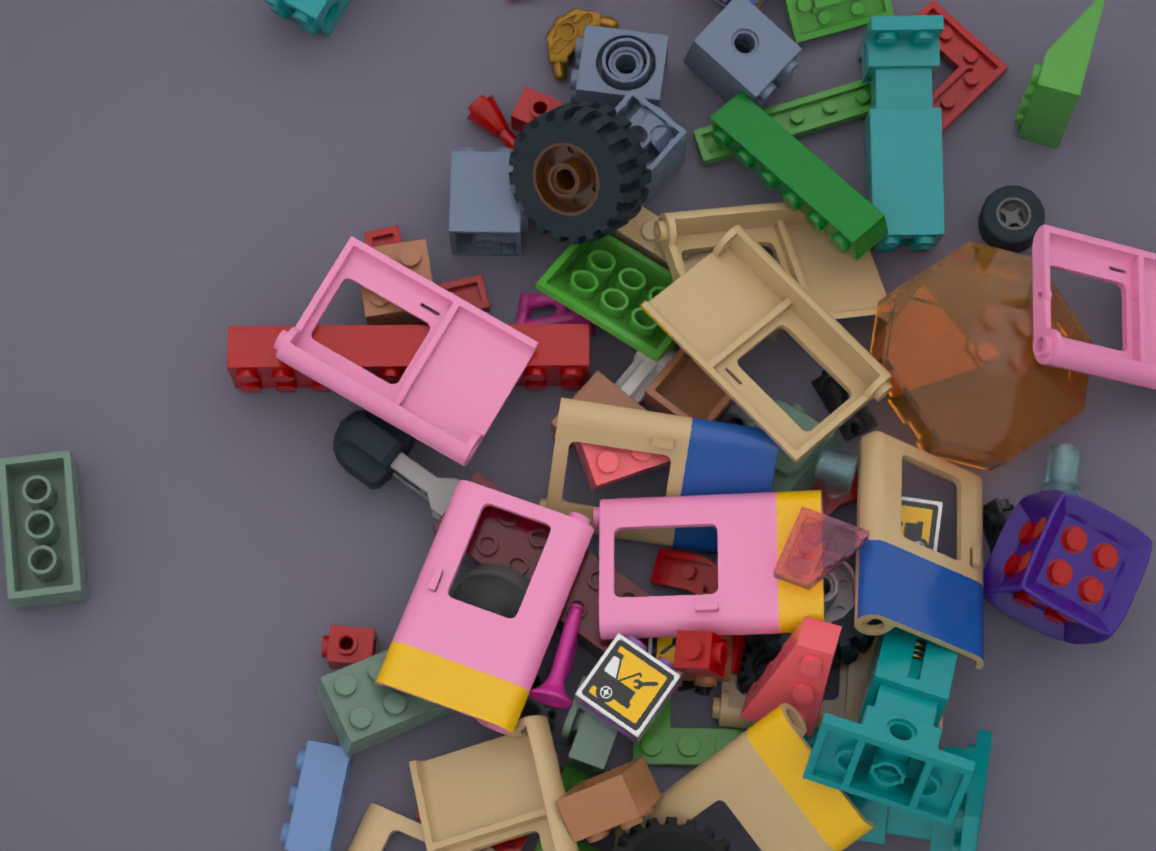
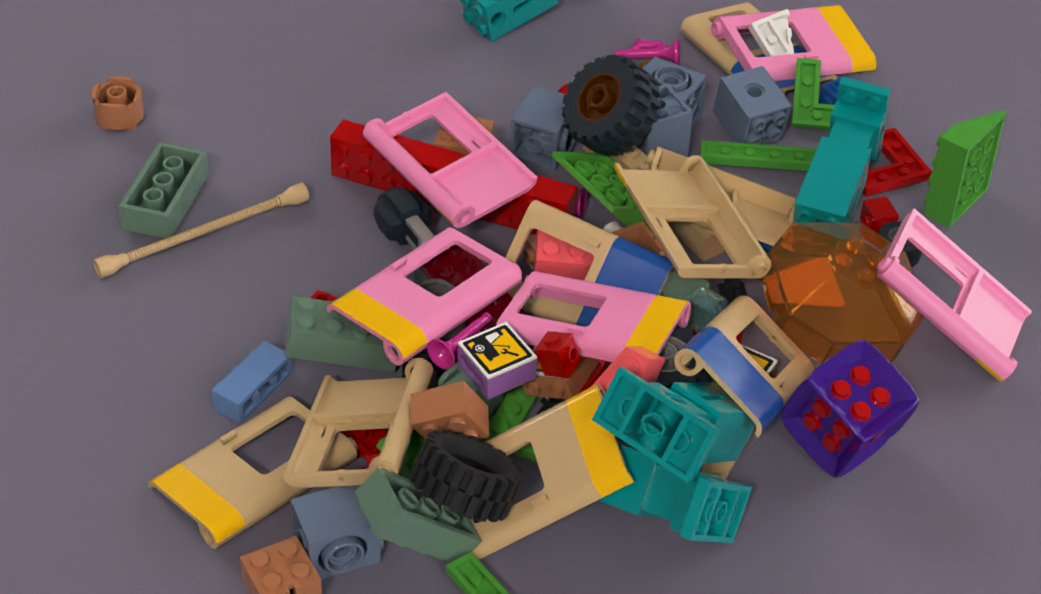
camera: 20 degrees right, 30 degrees down
green brick [710,91,888,261] -> none
clear pink wing [773,506,870,590] -> none
none -> tan hose [93,182,310,279]
none -> red brick [860,196,899,239]

